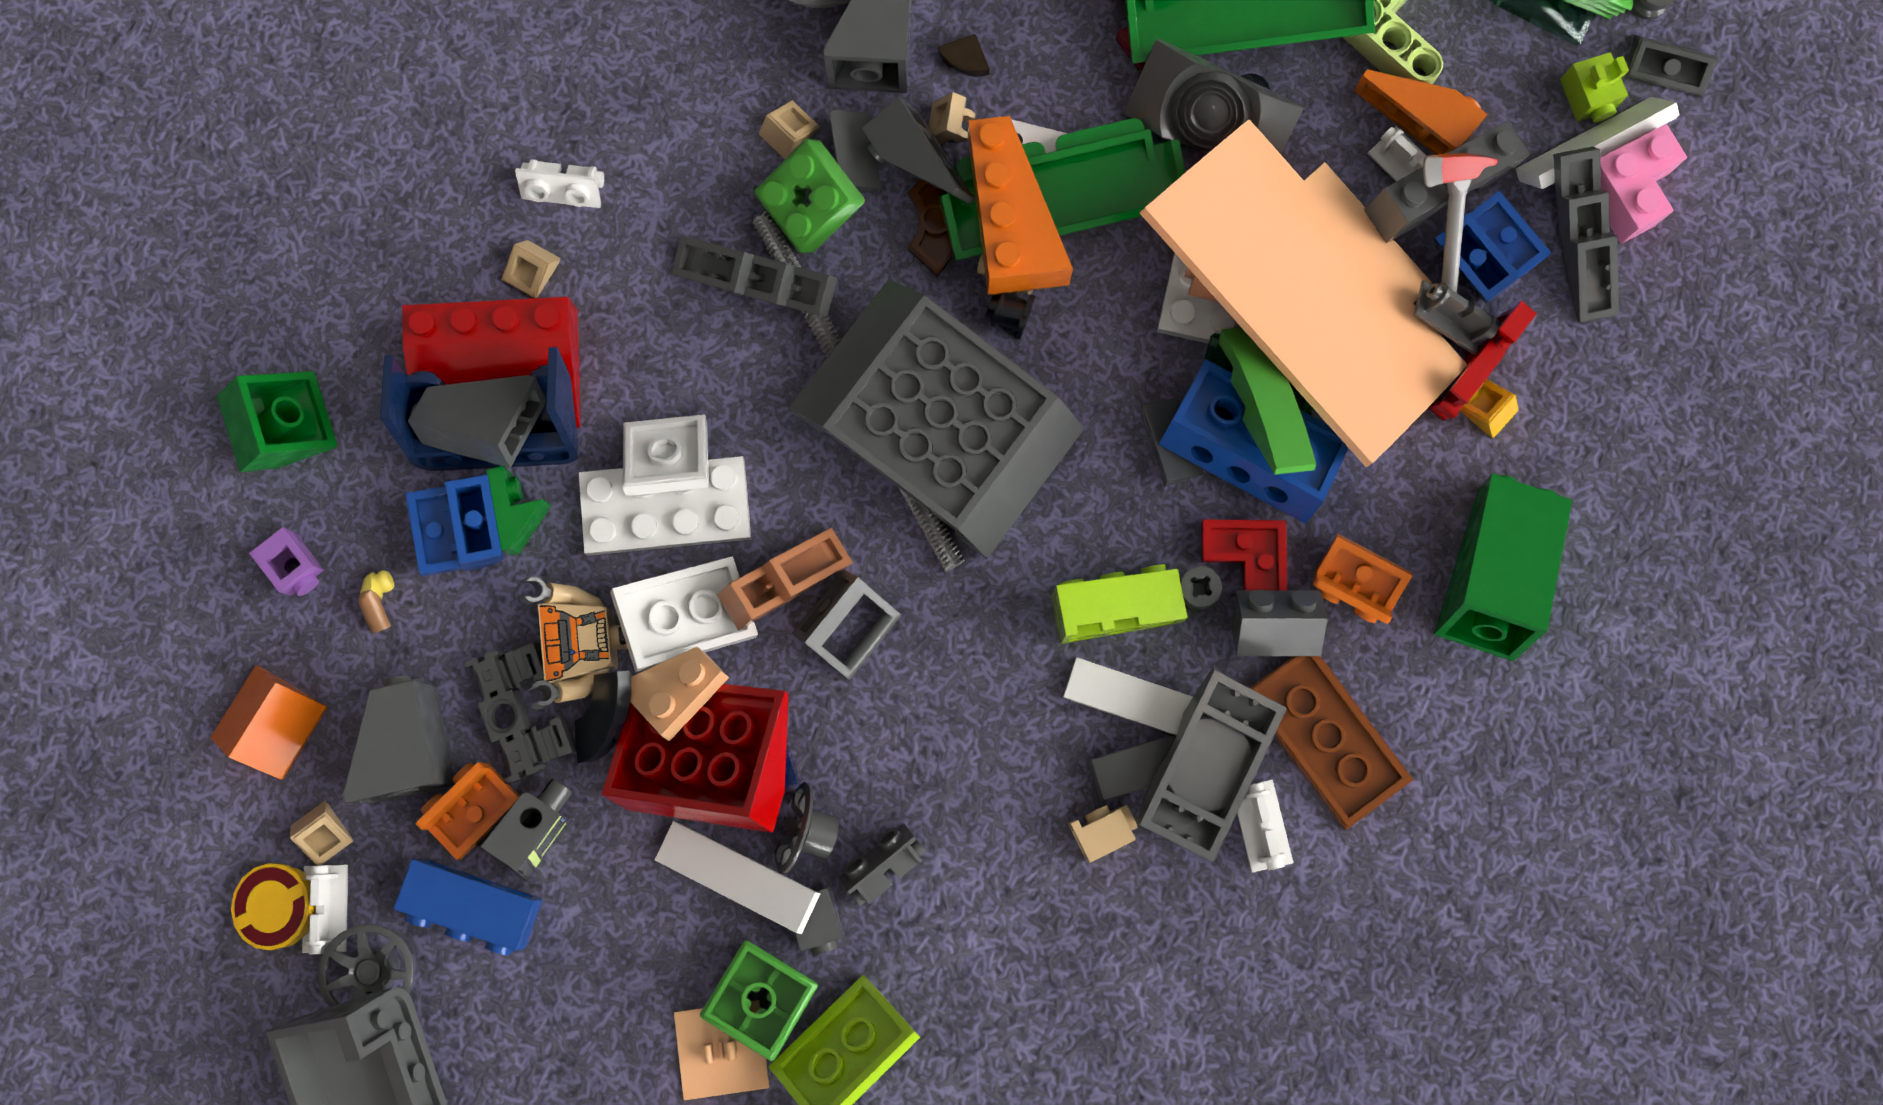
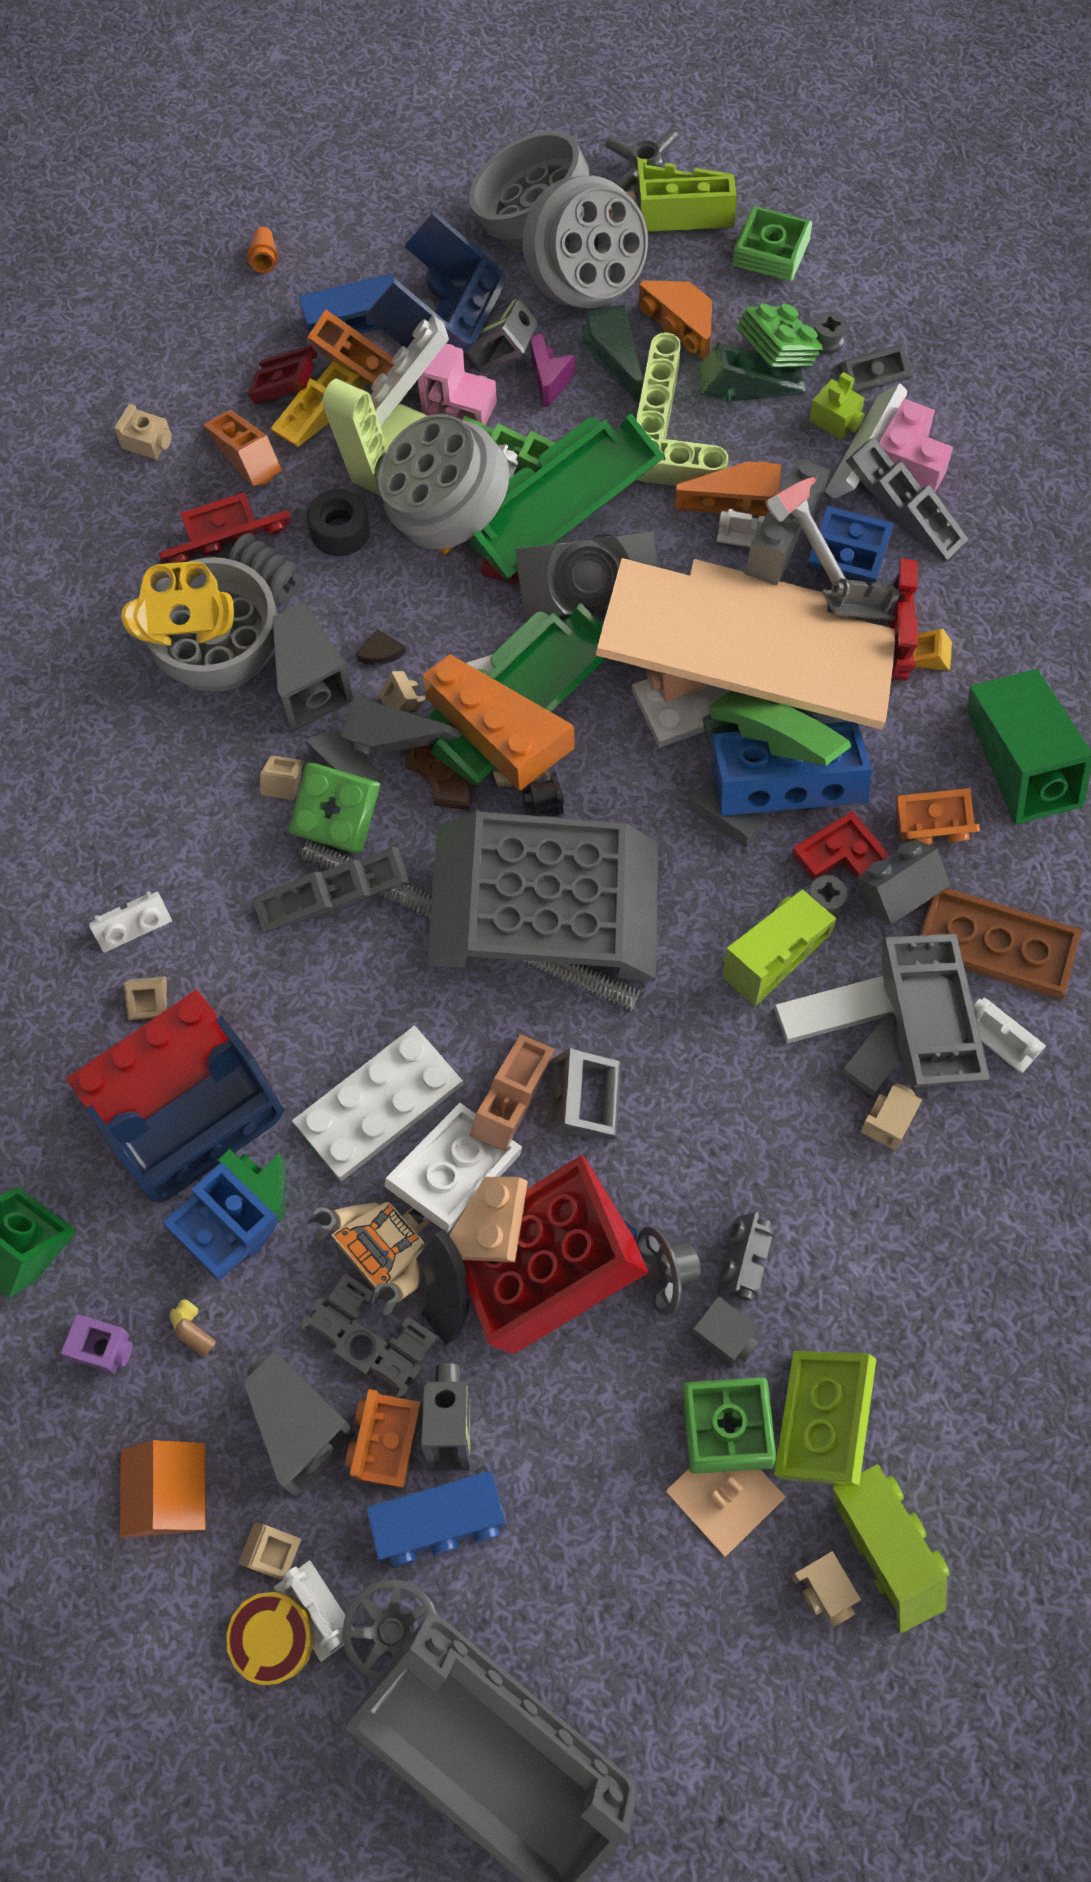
camera: 30 degrees left, 15 degrees down
dark grey slope [408,375,547,468] -> none
white tile [623,414,709,496] -> none
white tile [655,821,820,934] -> none

